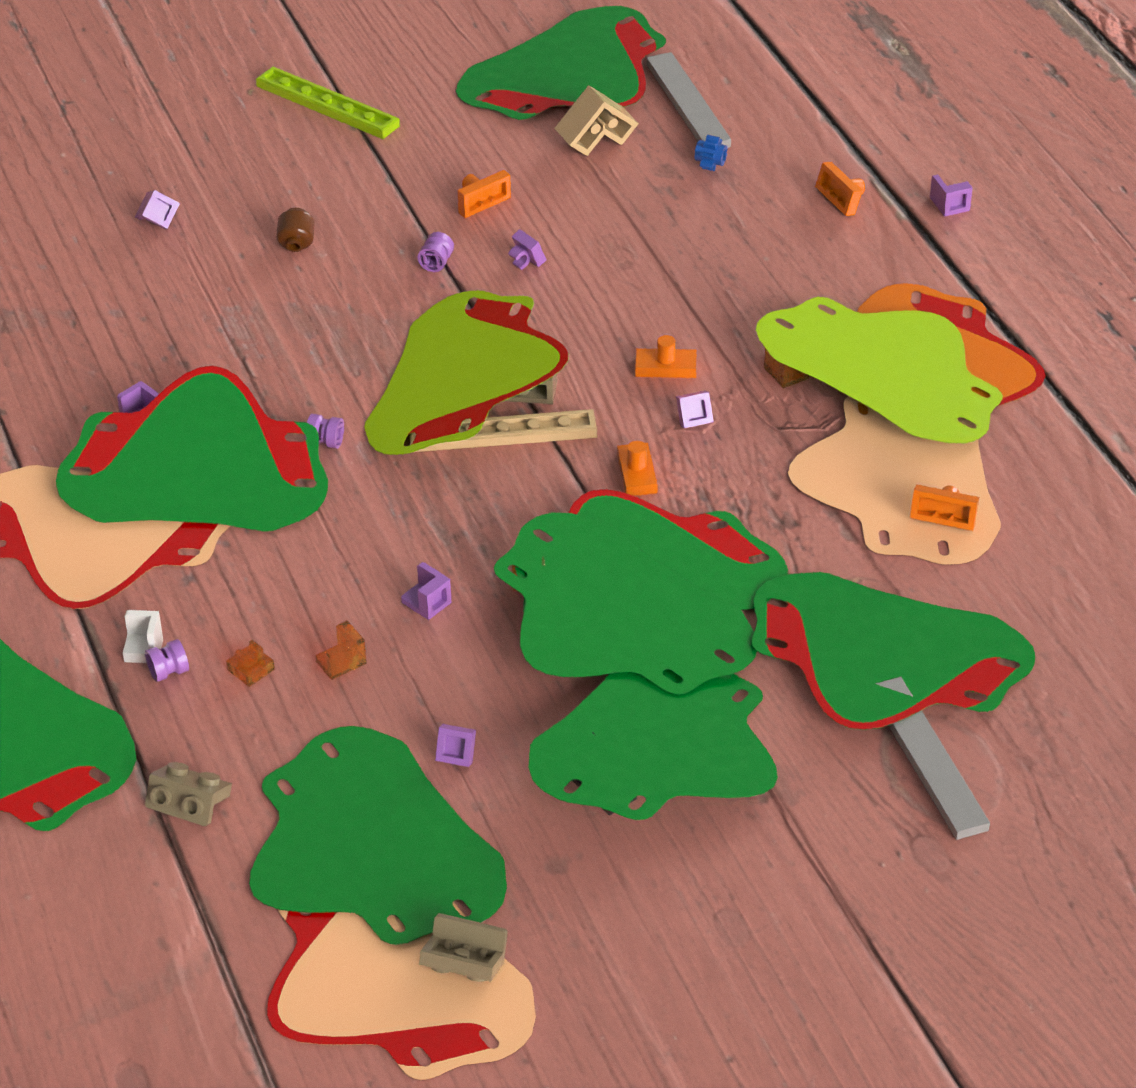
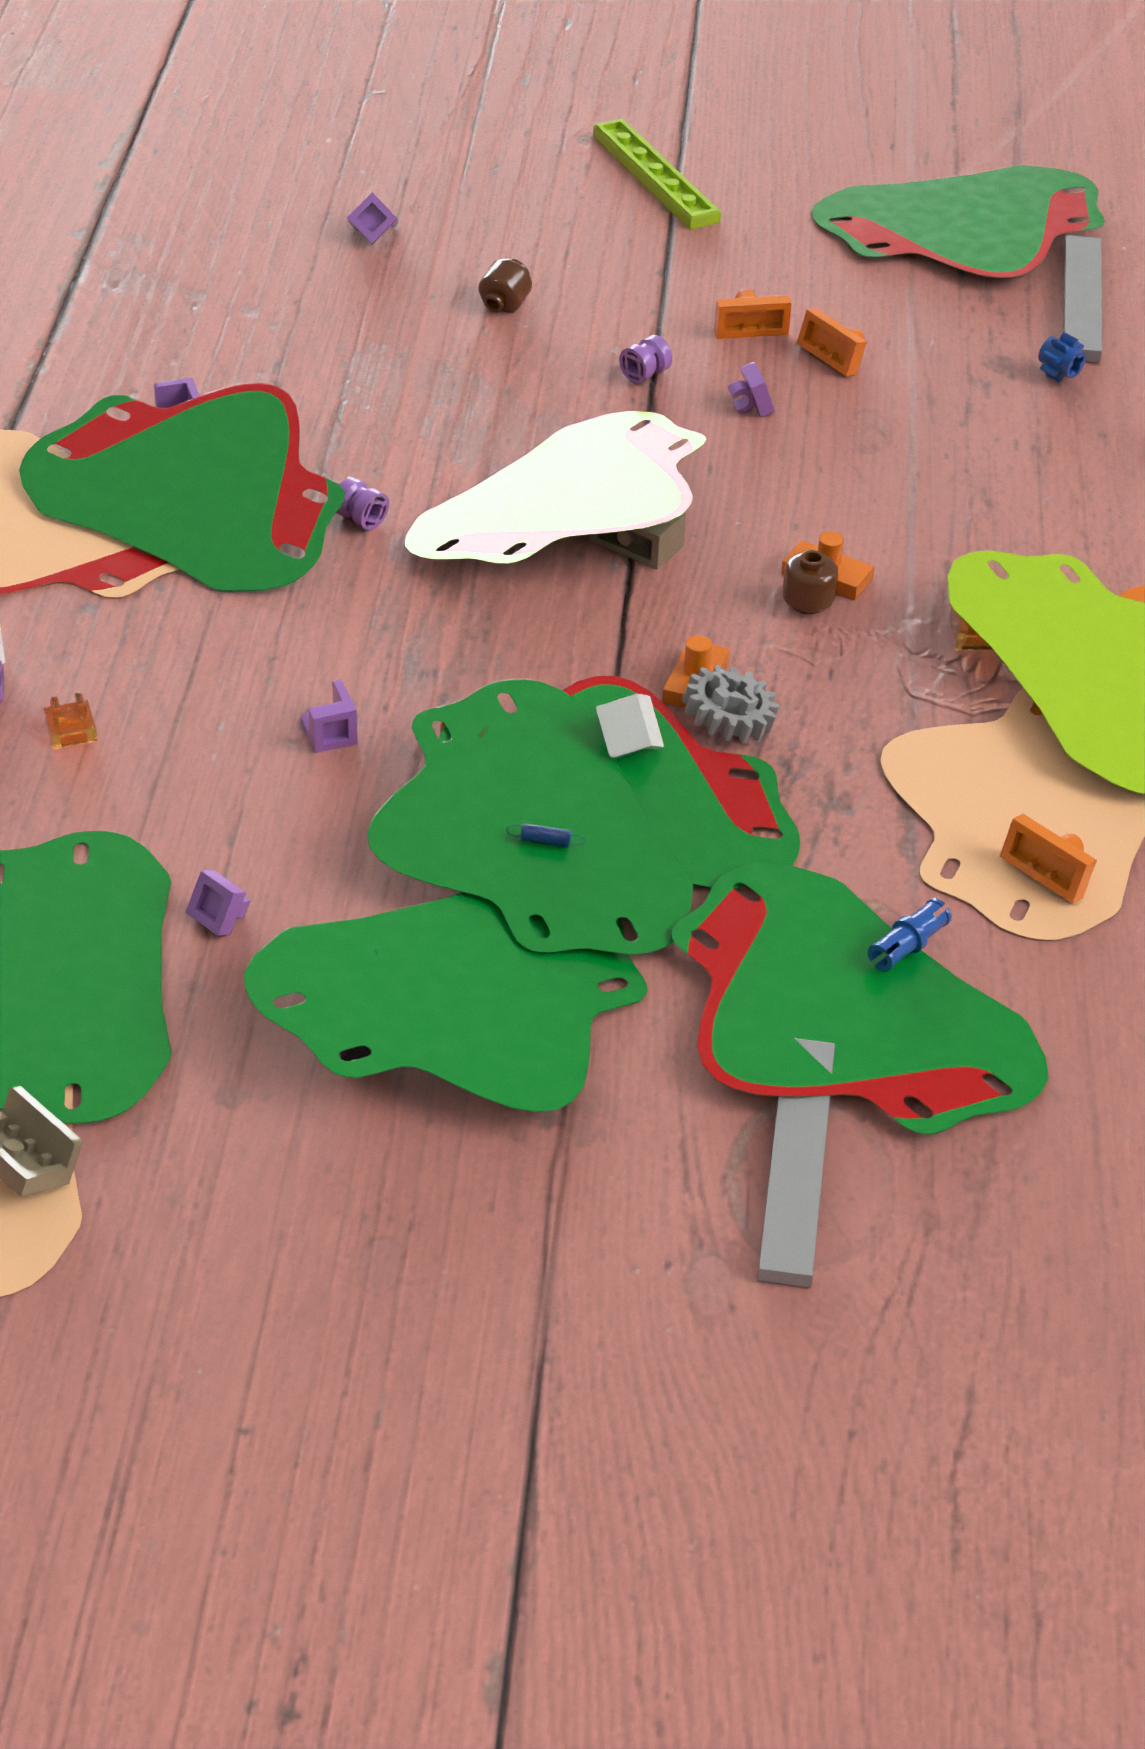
camera: 25 degrees right, 0 degrees up
clear orange panel [316,620,367,680] -> none
tan tile [409,409,597,452] -> none
tan brick [554,85,639,156] -> none
tile [676,390,714,428] -> none
none -> blue piece [507,823,585,848]
none -> white panel [596,693,664,758]
none -> light grey gear [682,665,779,743]
none -> reddish brown head [783,550,838,614]
none -> orange tile [796,308,867,377]
none -> blue pin [868,898,952,972]

